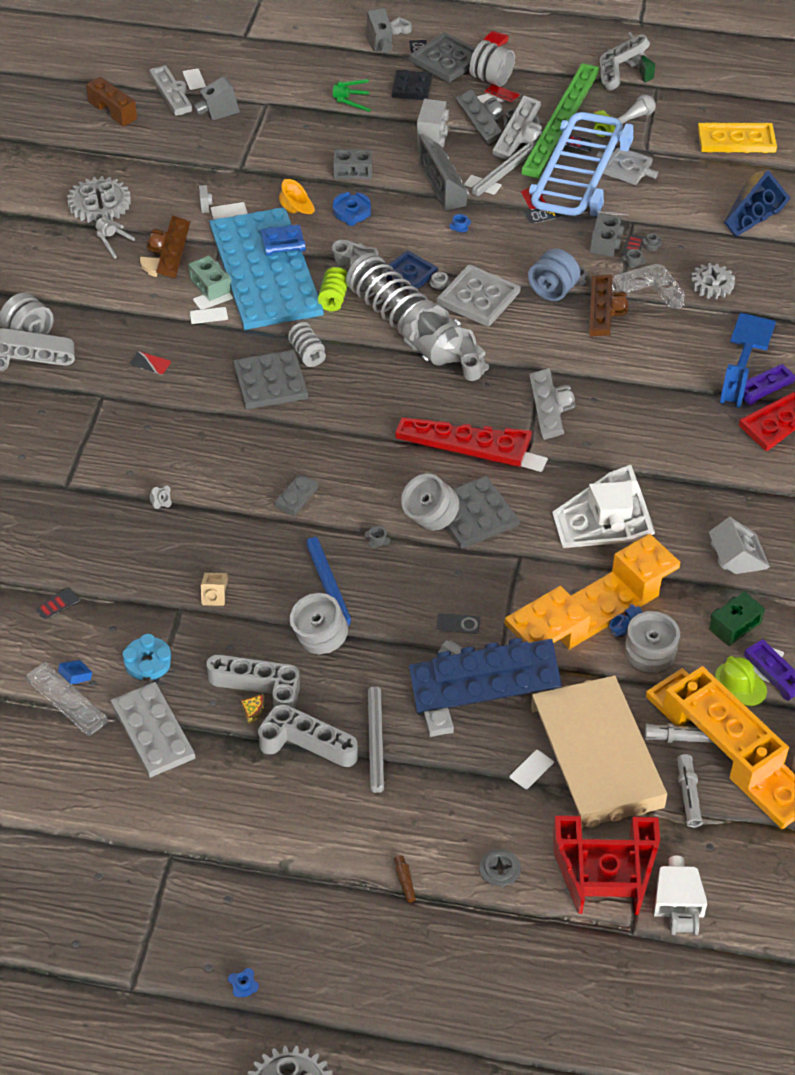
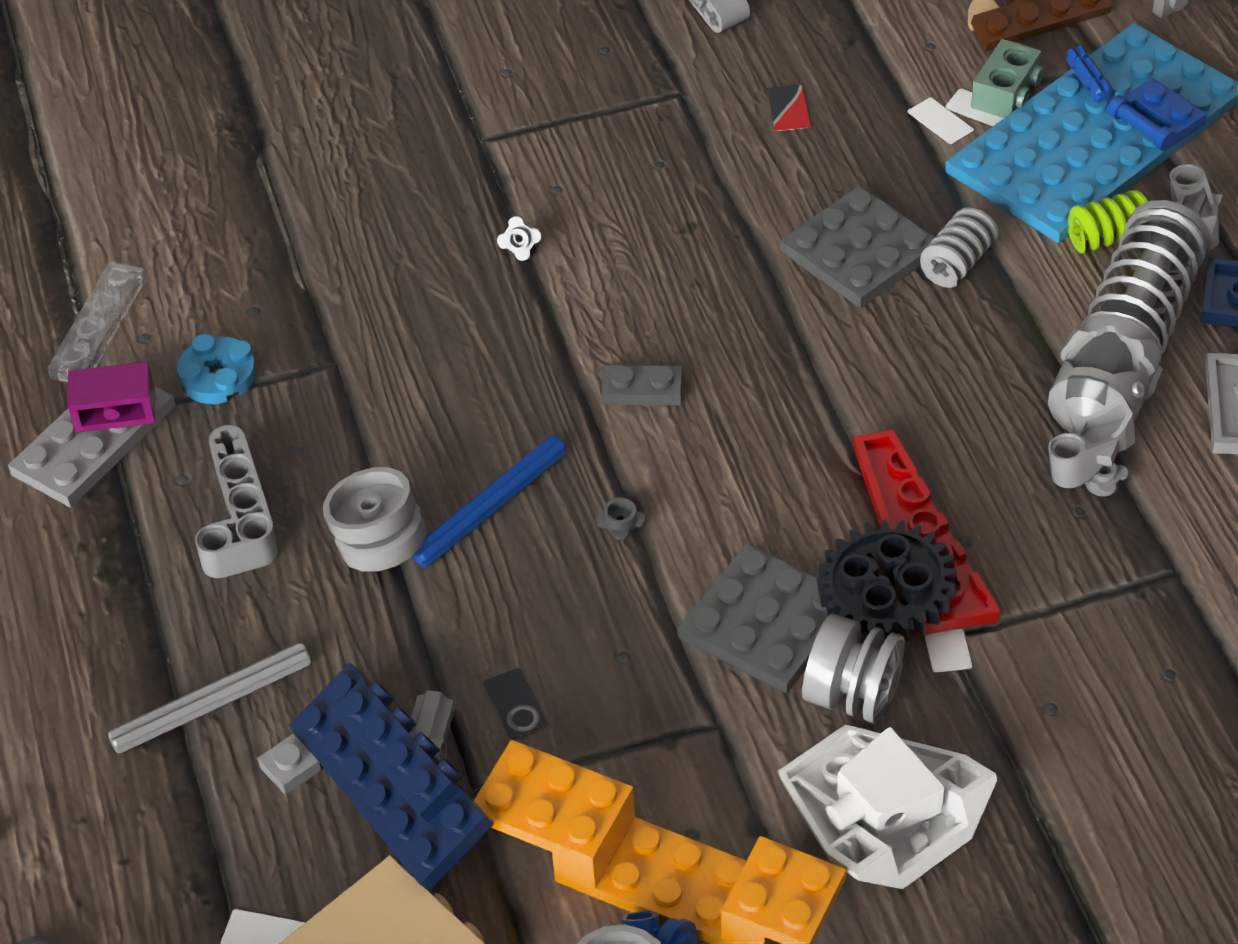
camera: 65 degrees right, 0 degrees up
black sticker [36,588,80,619] -> none
blue plate [58,660,92,684] -> none
tan bracket [201,573,228,606] -> none
white sticker [210,202,248,219] -> none
tile [240,694,265,724] -> none
light grey beam [258,704,358,767] -> none
light grey wheel [401,473,459,531] -> none
light grey plate [529,368,576,440] -> none
none -> magenta brick [67,361,155,433]
none -> light grey wheel [802,613,905,725]
none -> black gear [817,520,958,642]
none -> blue axle [1066,46,1112,103]

